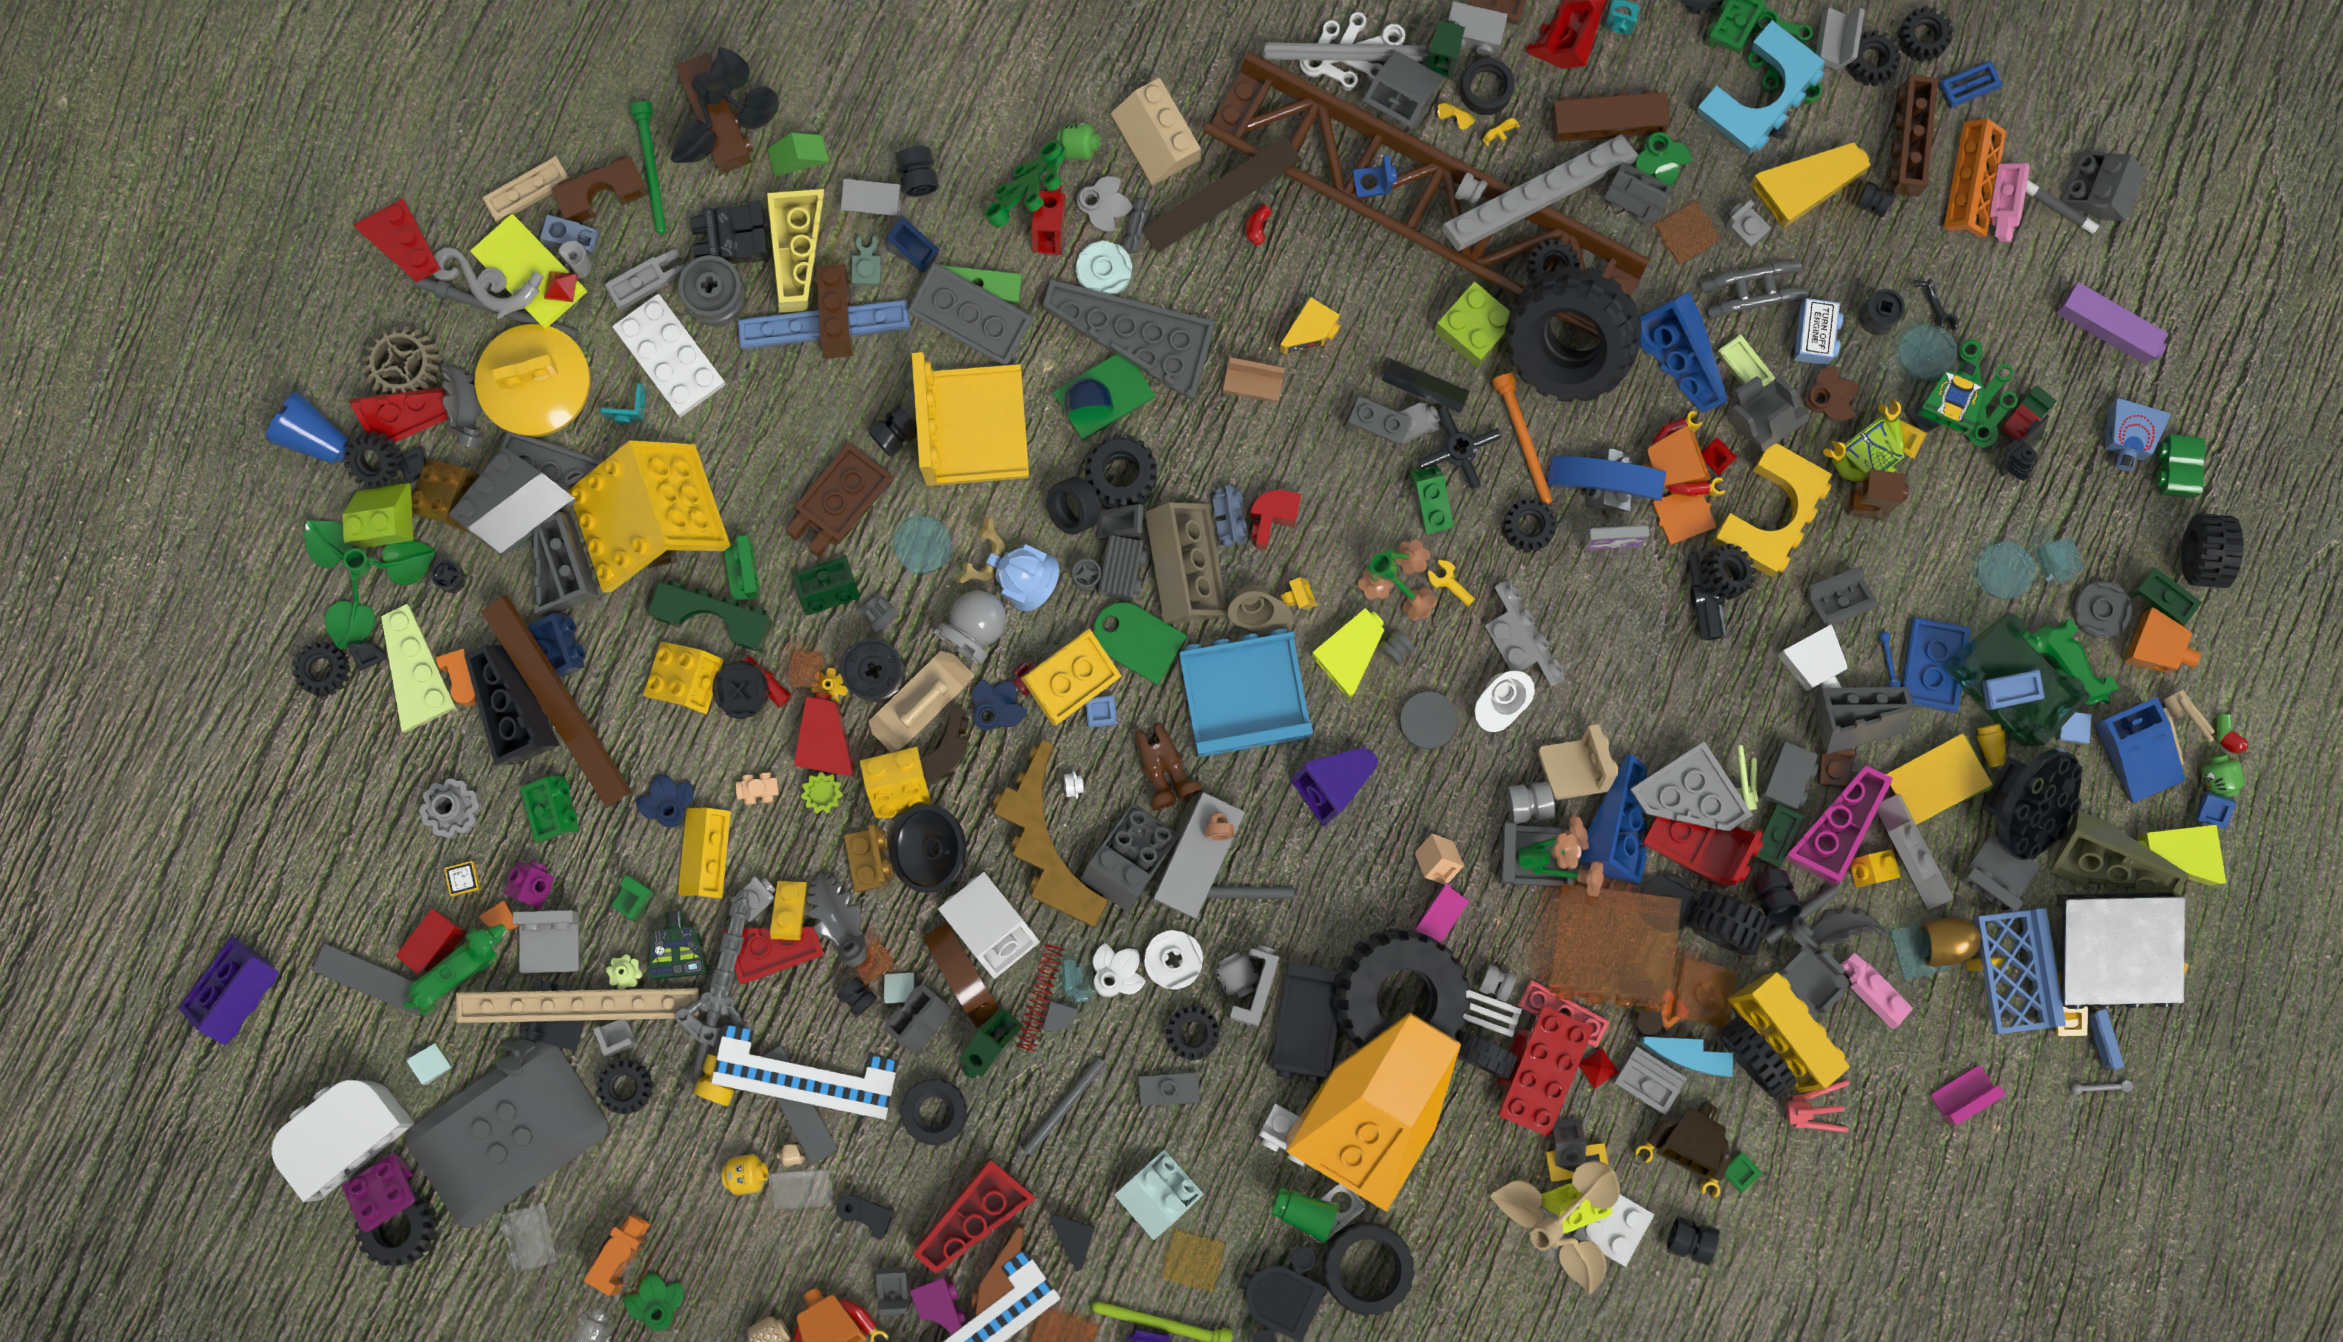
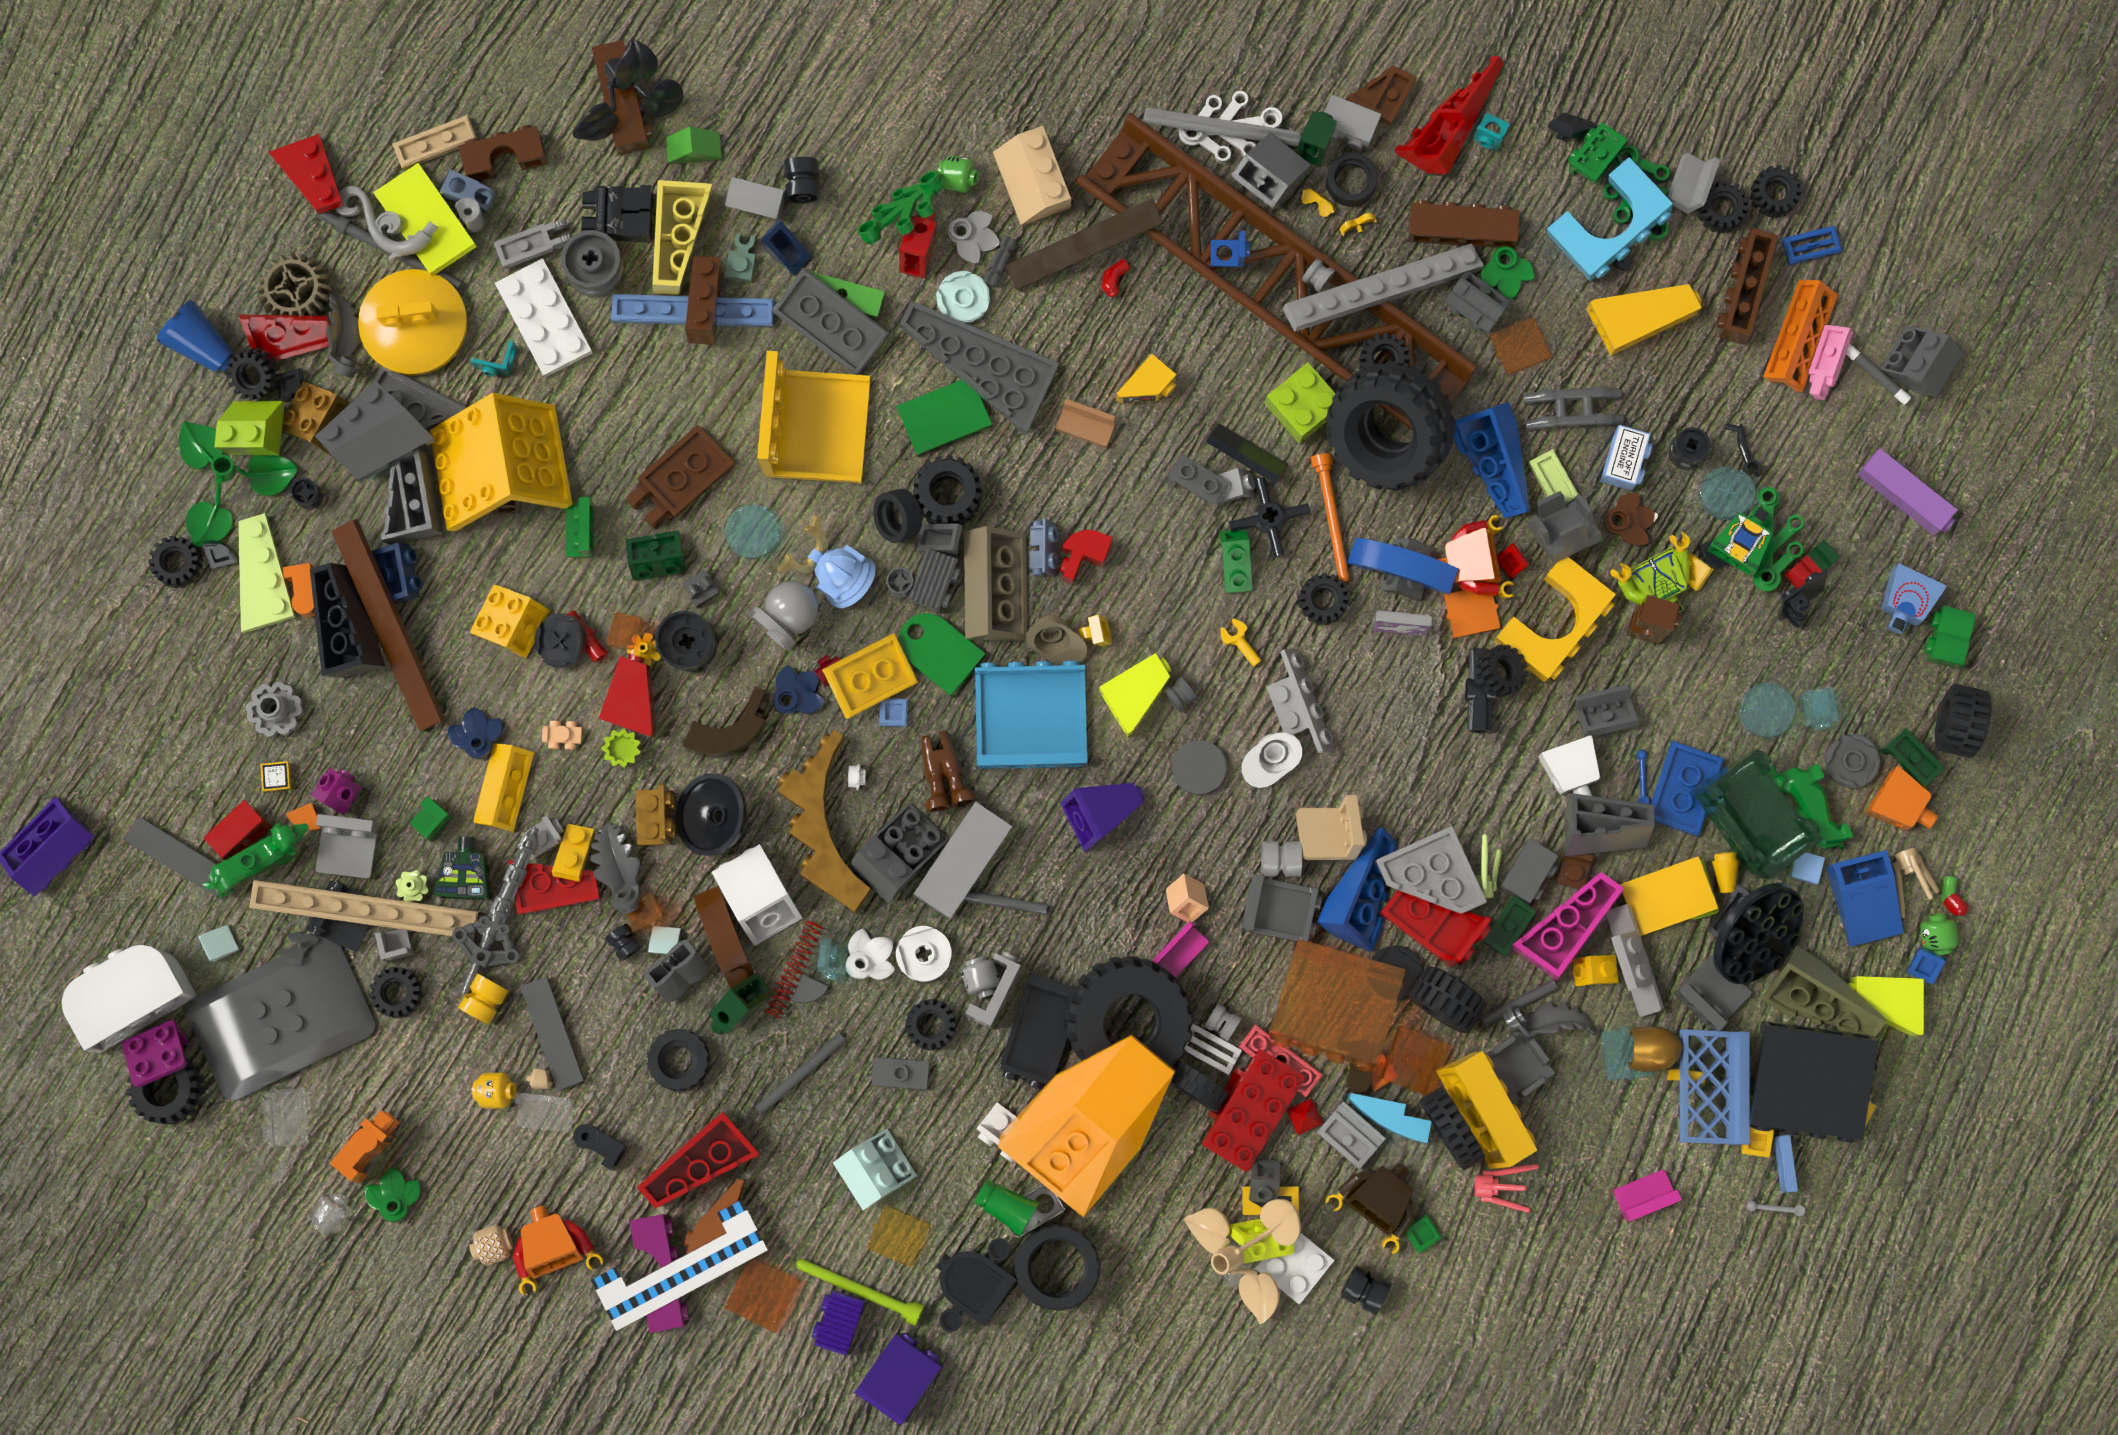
camera: 10 degrees right, 0 degrees up
green bracket [520,776,579,843] -> none
red slope [544,271,578,302] -> none
green piece [629,101,667,235] -> none
dark green arch [648,580,773,653] -> none
white sticker [711,1025,899,1120] -> none
yellow bracket [860,747,932,818] -> none
black wheel [867,404,917,458] -> none
tan piece [868,651,974,753] -> none
dark grey bracket [876,1266,909,1317] -> none
black slope [1050,1214,1095,1272] -> none
helmet [1064,378,1114,416] -> none
nougat tile [1205,812,1234,841] -> none
nougat plant [1358,539,1437,621] -> none
nougat plant [1519,815,1604,897] -> none
light grey bracket [1726,200,1771,250] -> none
black wheel [1752,869,1803,925] -> none
bright pink hinge [1840,952,1913,1029] -> none
black wheel [1856,181,1894,218] -> none
medium blue tile [1982,670,2045,710] -> none

